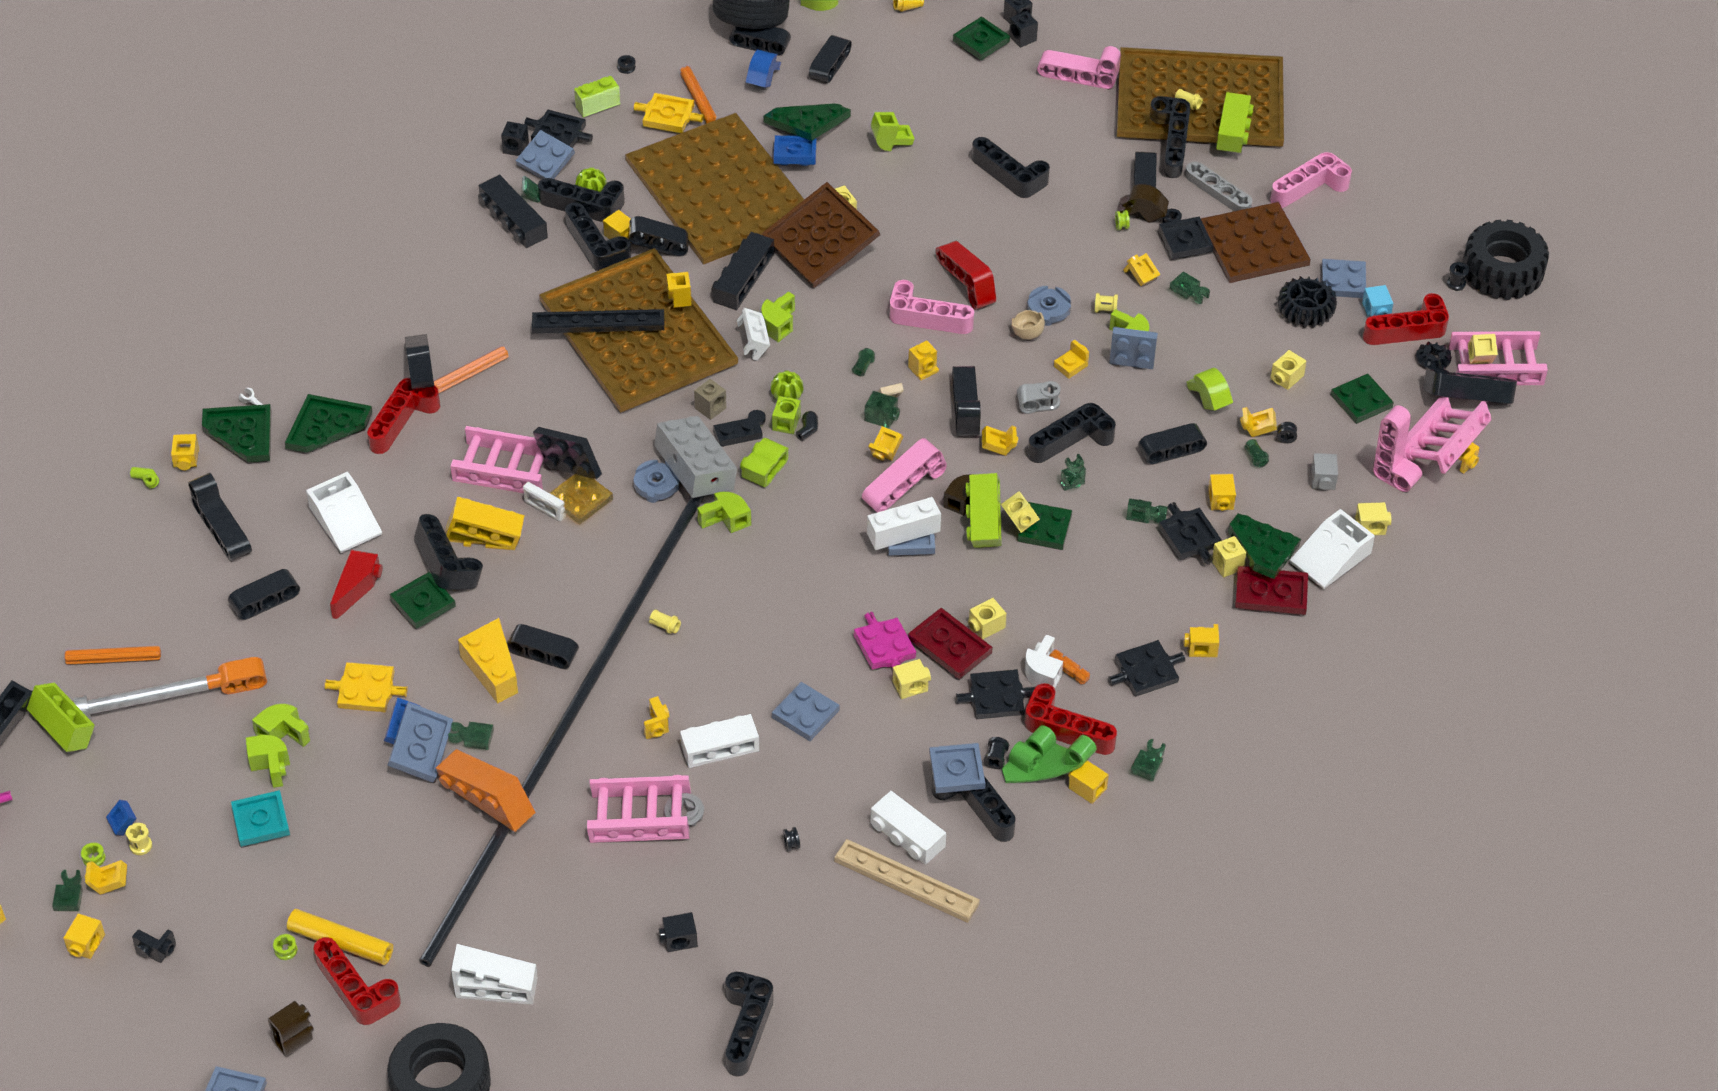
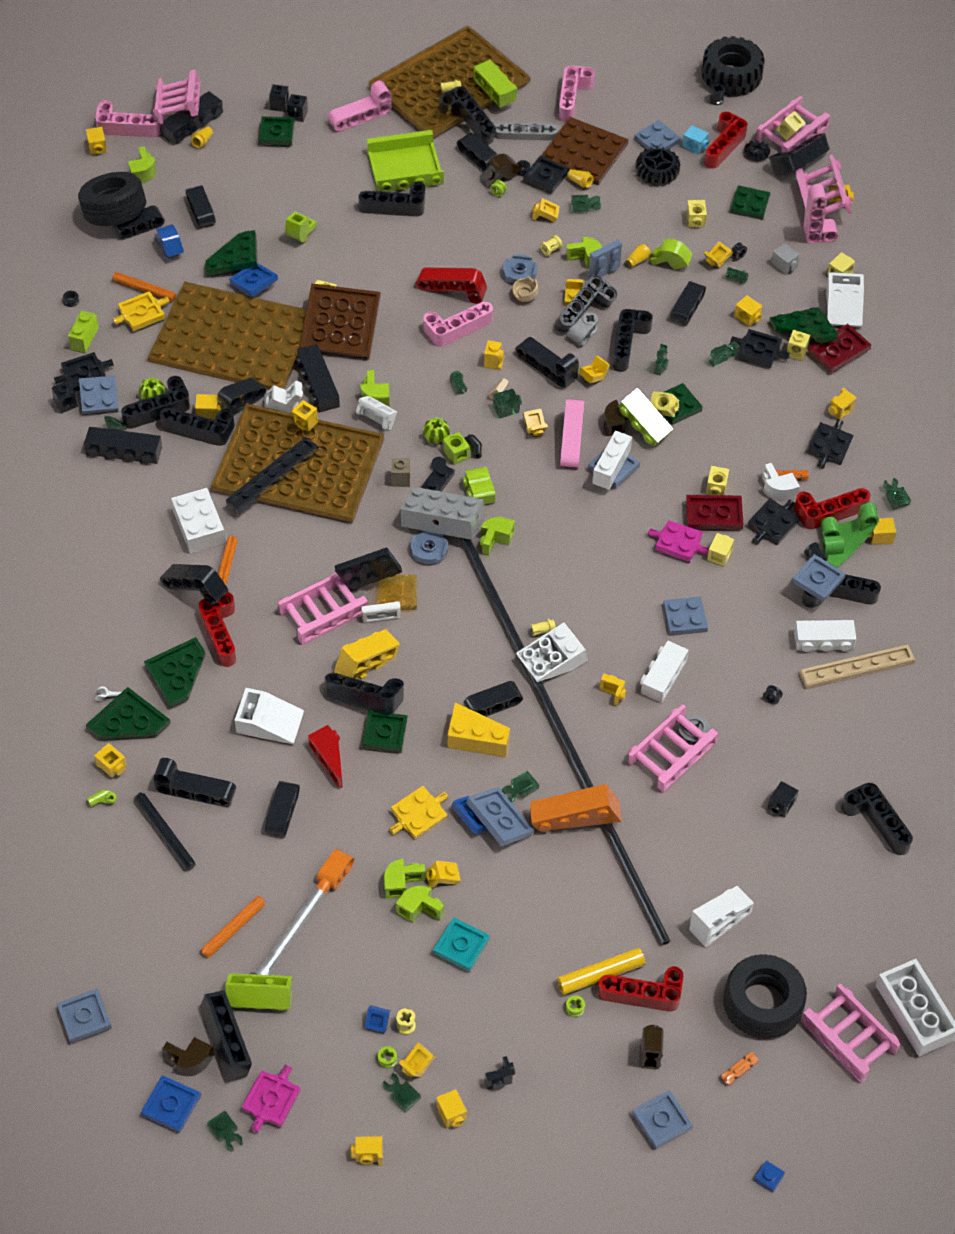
camera: 45 degrees left, 5 degrees up
none -> black axle [134,792,196,870]
none -> white brick [171,488,226,553]
none -> white brick [264,380,303,413]
none -> lime panel [367,130,444,192]
none -> yellow bracket [426,861,461,888]
none -> white slope [516,623,588,682]
none -> black beam [555,275,618,332]
none -> yellow cone [567,169,593,188]
none -> yellow cone [625,244,651,268]

